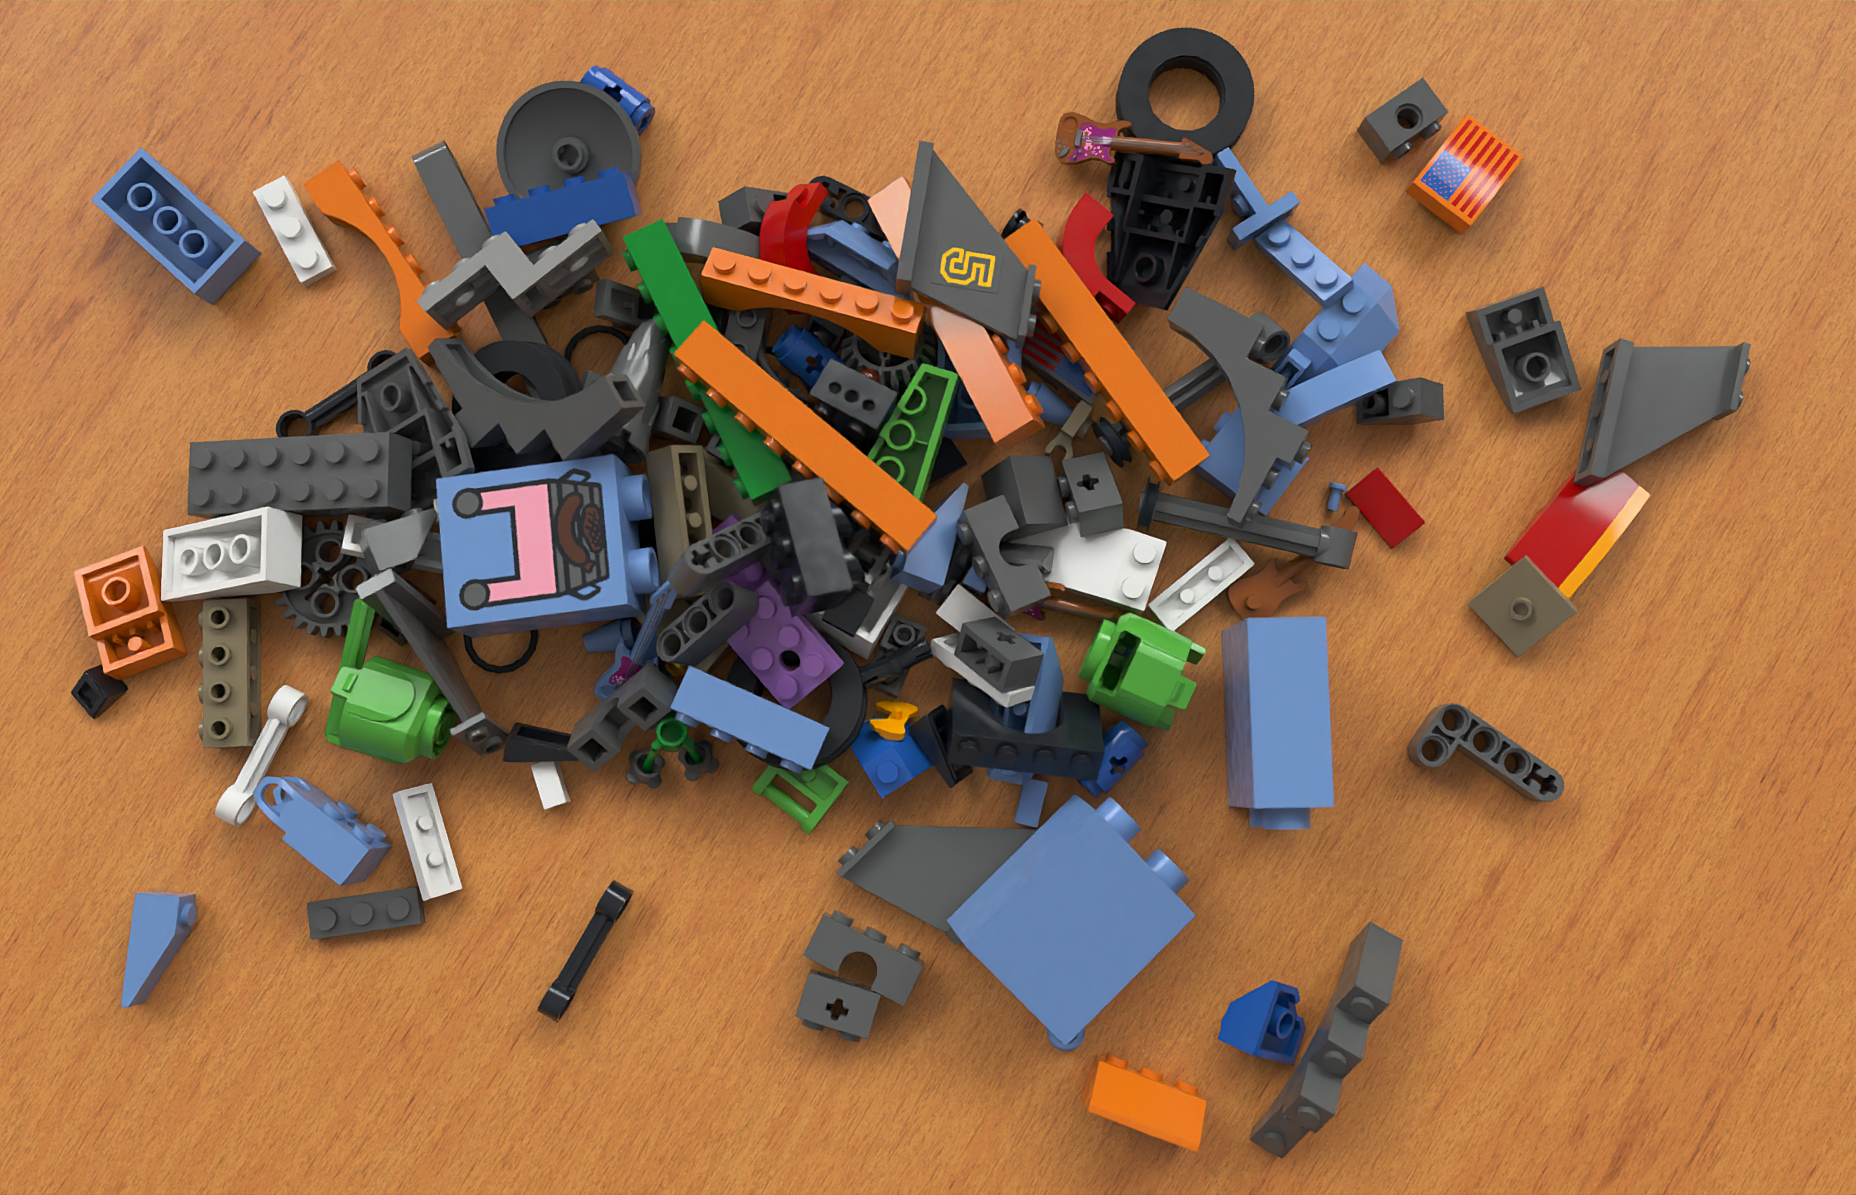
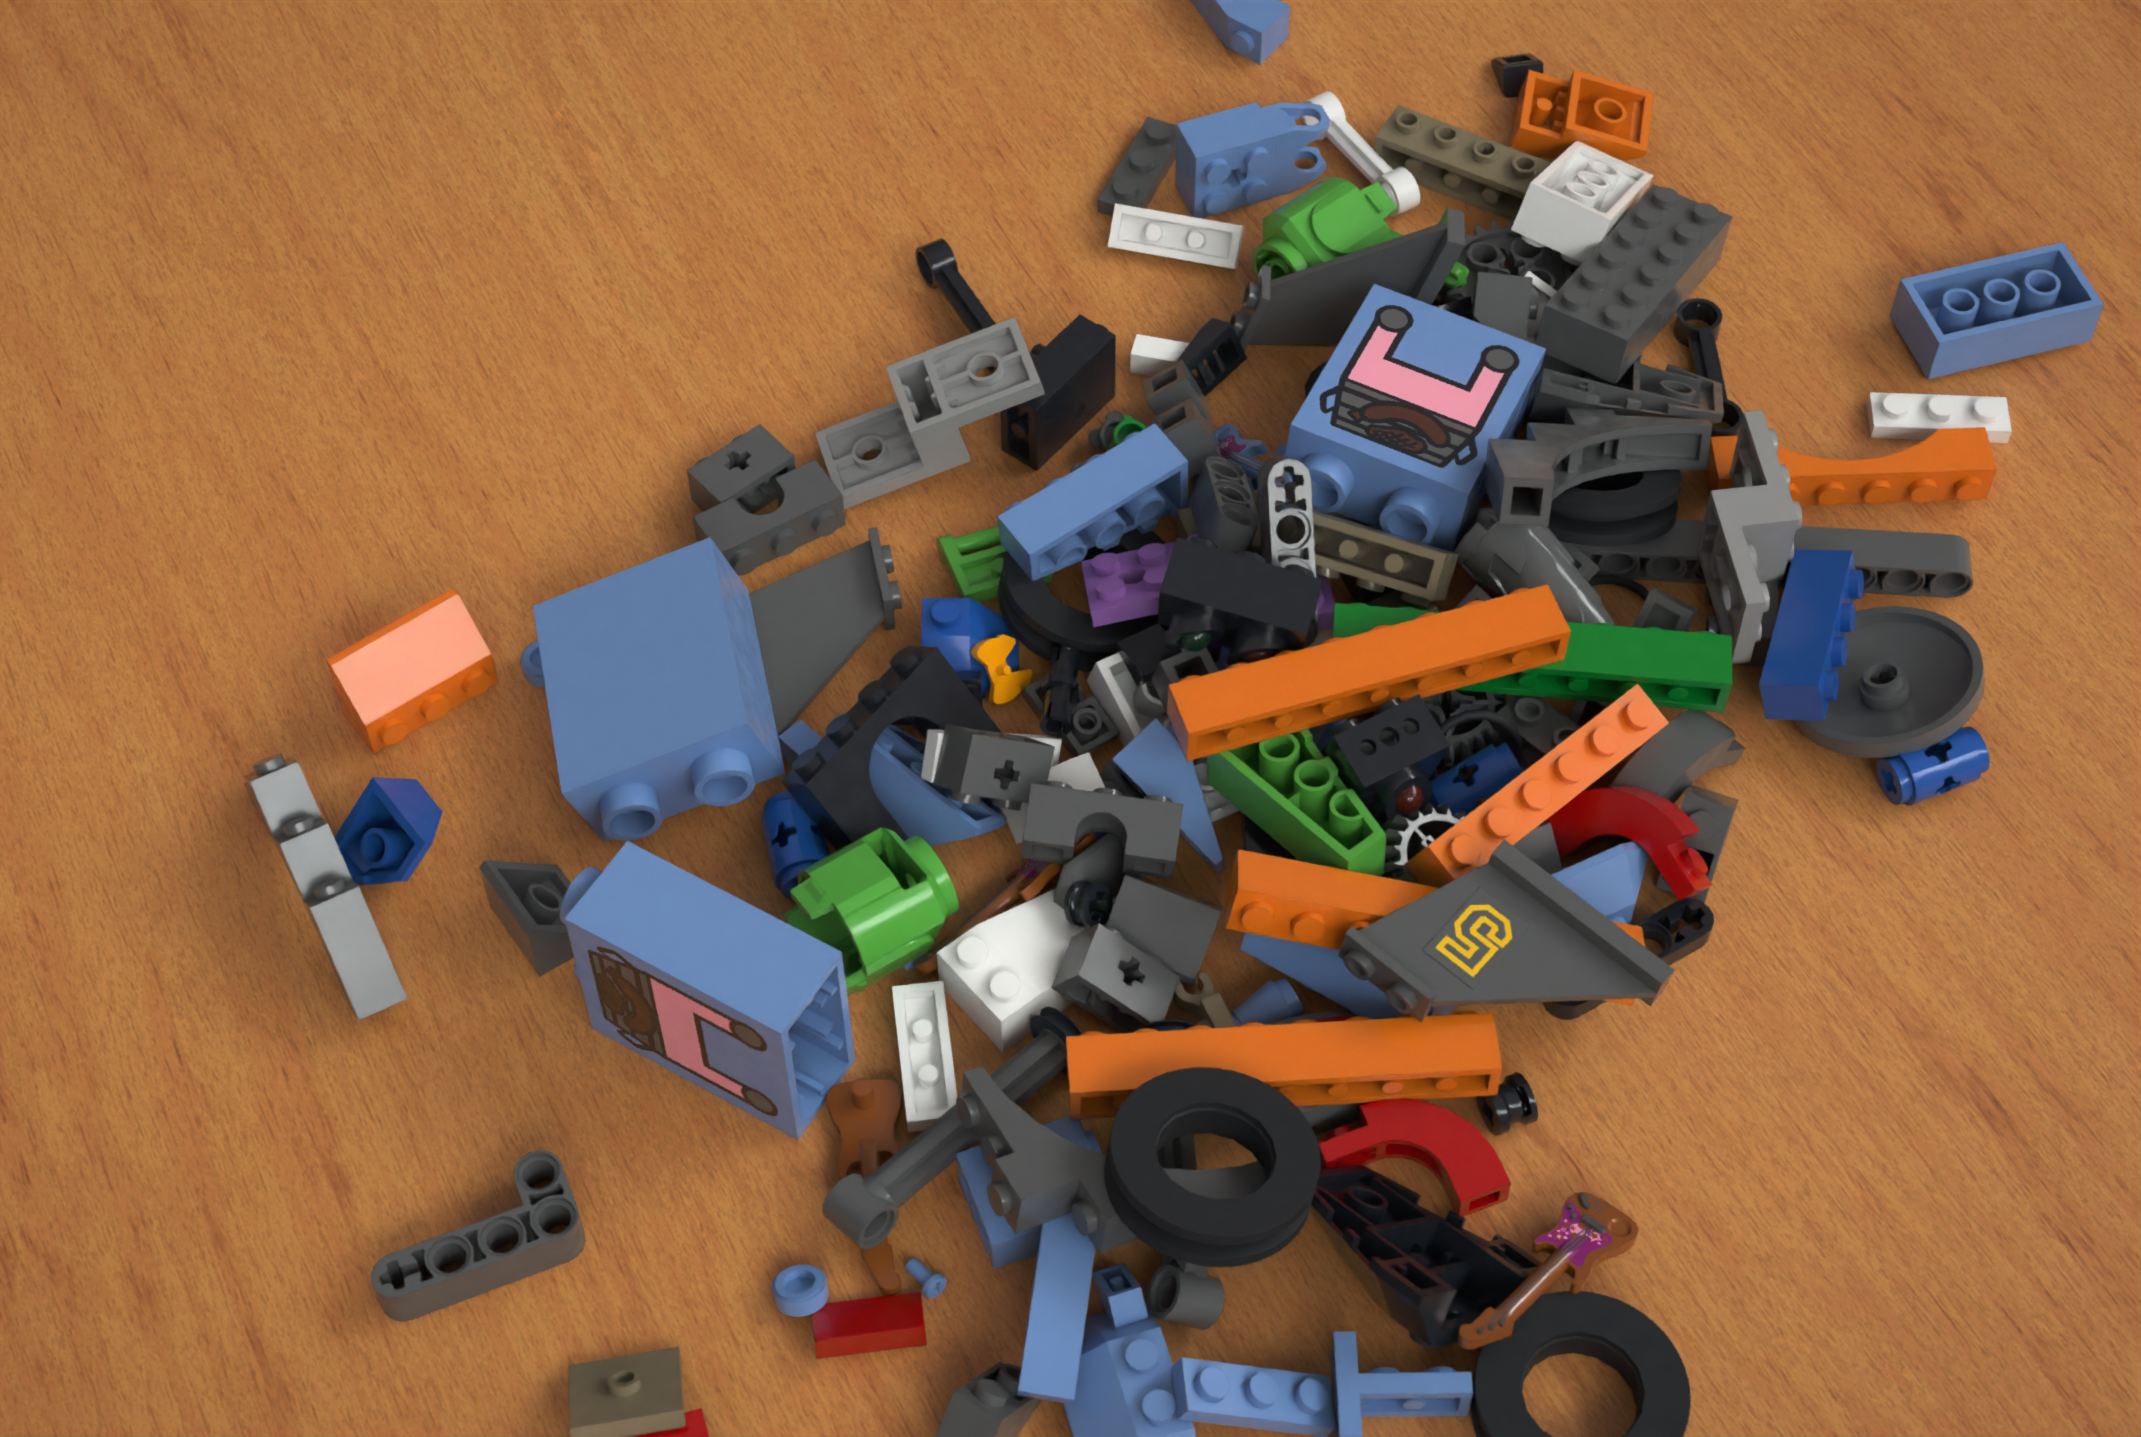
camera: 120 degrees right, 30 degrees down
none -> dark grey slope [479,860,574,977]
none -> medium blue tile [772,1264,829,1317]
none -> light grey bracket [815,317,1045,510]
none -> black piece [1000,315,1116,471]
none -> black bush [1064,880,1113,928]
none -> black tyre [1104,1067,1321,1267]

